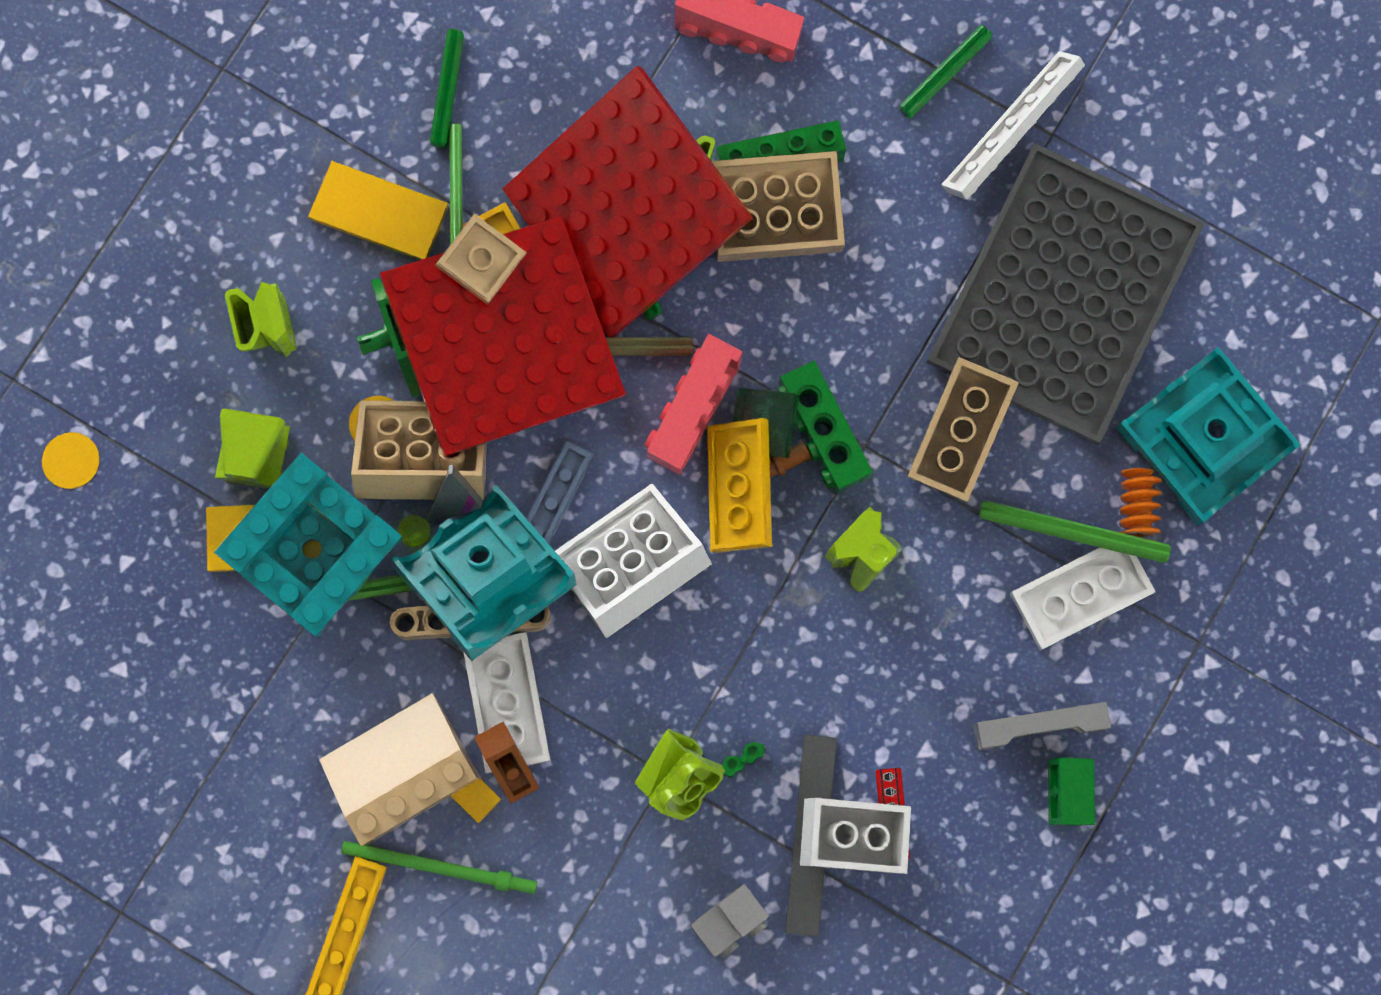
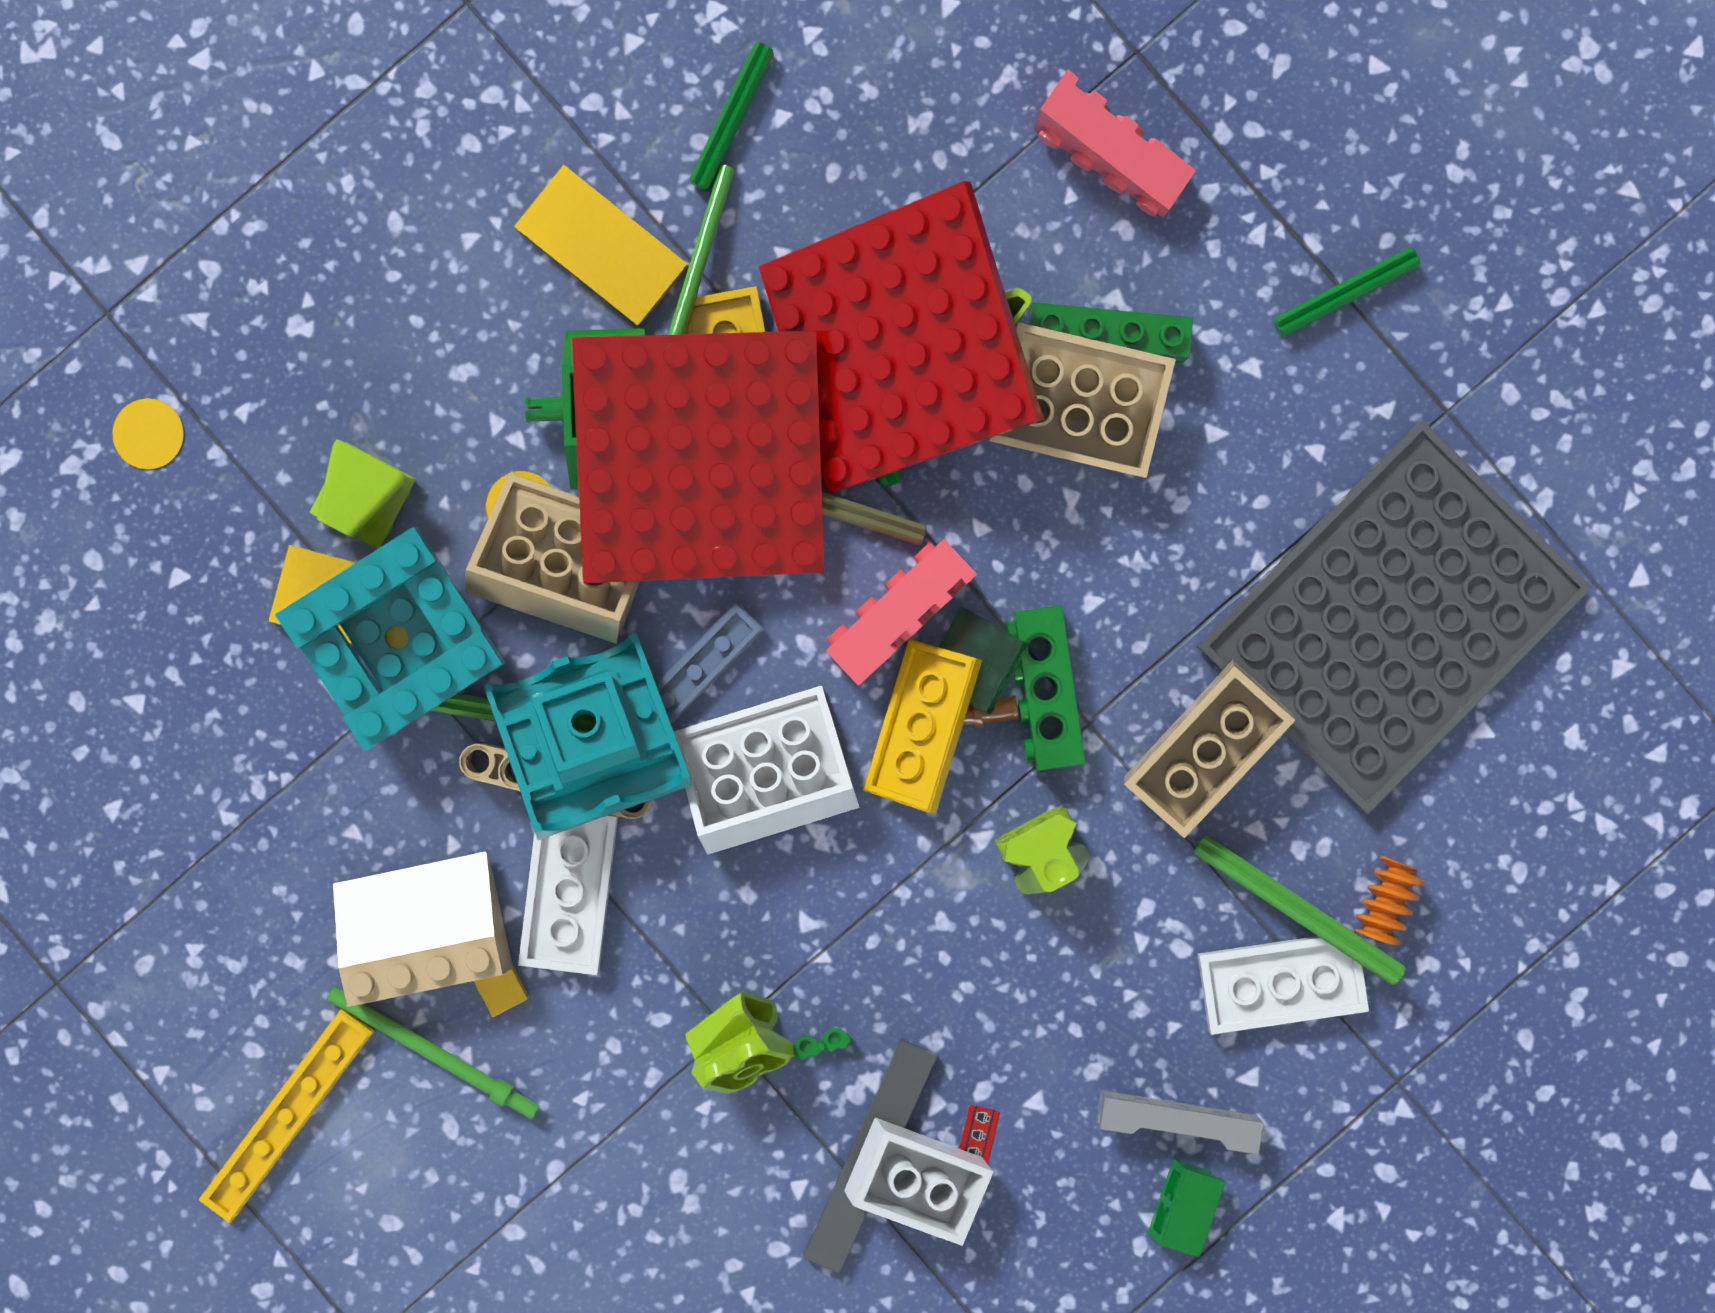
camera: 25 degrees right, 10 degrees up
lime piece [225,281,297,358] -> none
clear neon green plate [398,515,430,547] -> none
dark grey tile [427,465,482,524] -> none
tan tile [435,214,526,305] -> none
dark orange slope [474,721,540,804] -> none
light grey brick [690,884,769,958] -> none
white plate [941,51,1085,200] -> none
teal piece [1116,347,1301,527] -> none

